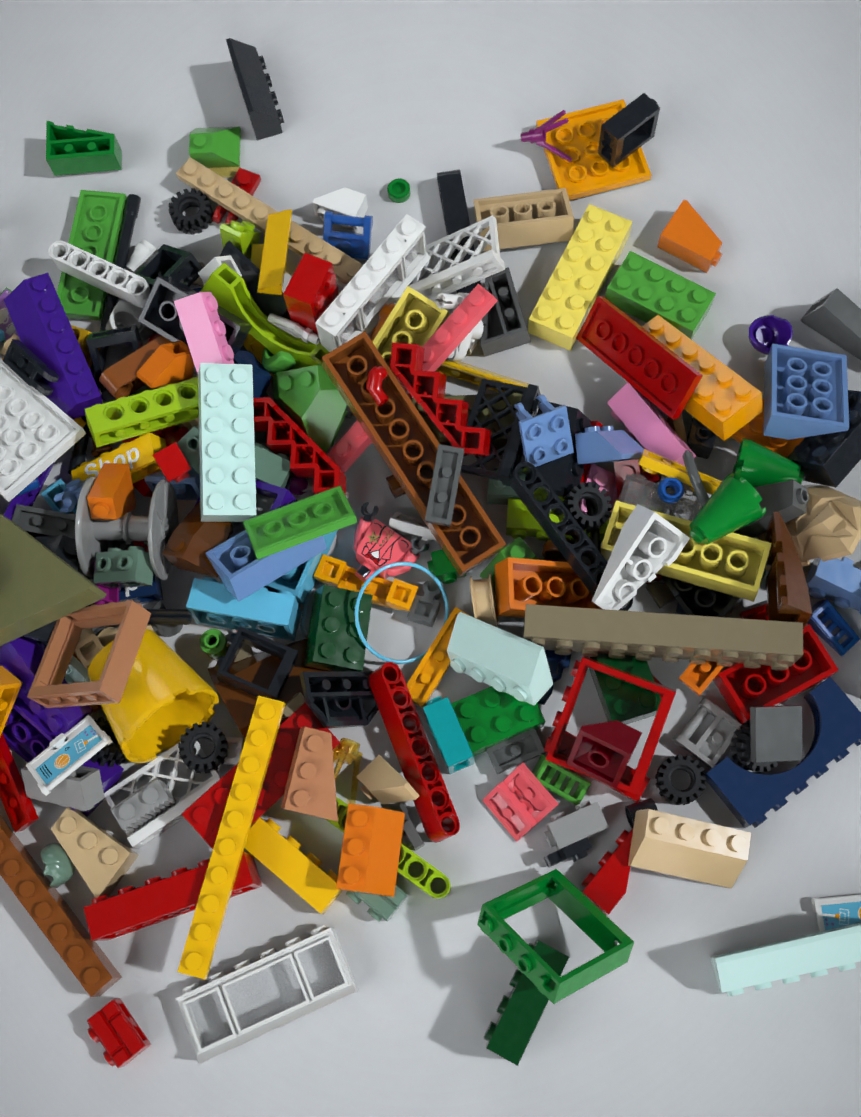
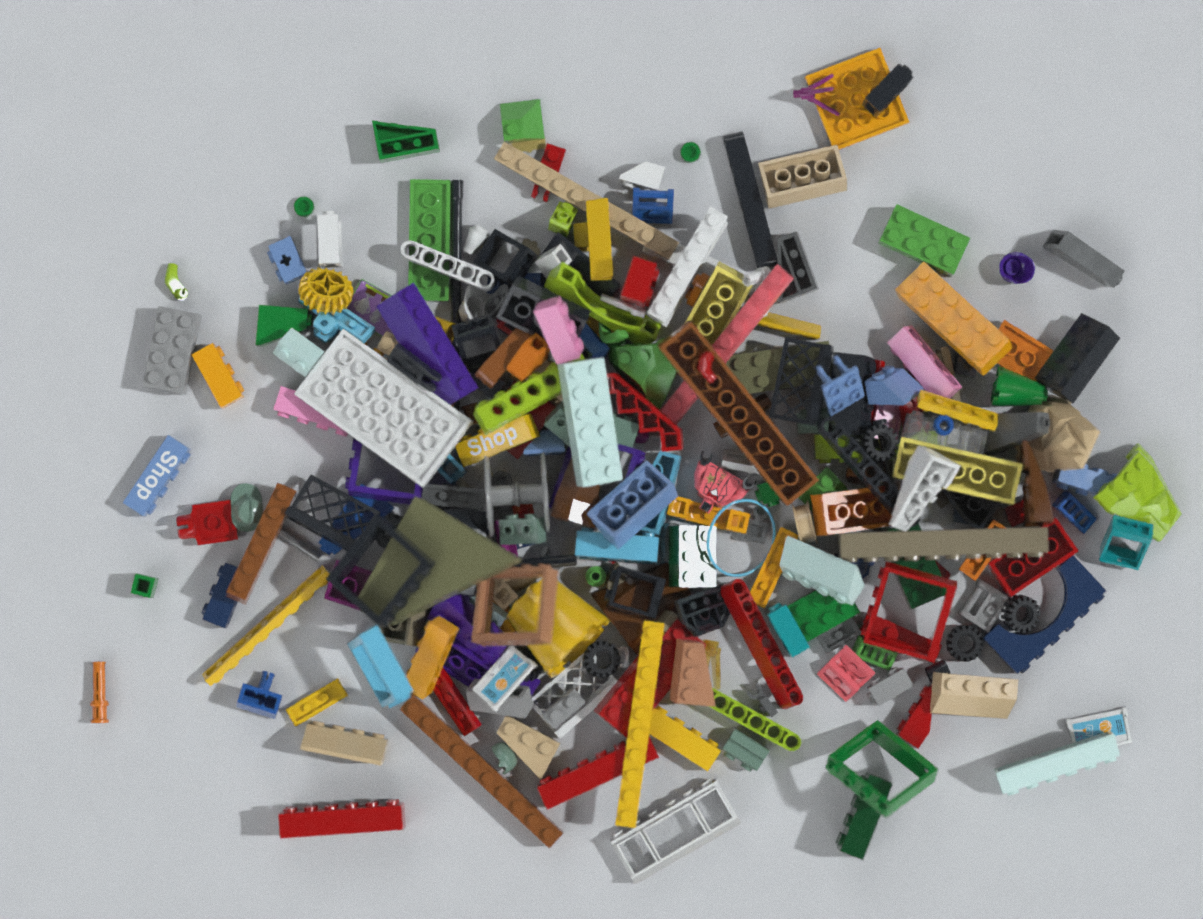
camera: 15 degrees left, 15 degrees up
medium blue plate [54,479,86,513] -> none
orange slope [87,463,137,520] -> none
red brick [87,998,151,1068] -> none
red brick [153,442,192,483] -> none
black tyre [168,188,213,235] -> none
black slope [226,38,284,140] -> none
bright green tile [243,486,357,560] -> none
orange slope [336,803,405,897] -> none
tan slope [356,755,419,805] -> none
red brick [390,343,491,456] -> none
white fence [409,215,505,301] -> none
dark grey plate [424,444,464,527] -> none
light yellow brick [528,204,633,351] -> none
black plate [544,837,592,868] -> none
dark red slope [566,720,642,789] -> none
red plate [576,296,703,419] -> none
orange slope [657,199,722,273] -> none
dark grey piece [683,450,709,507] -> none
green cone [689,473,766,545] -> none
dark grey tile [750,705,803,762] -> none
medium blue slope [763,344,849,440] -> none

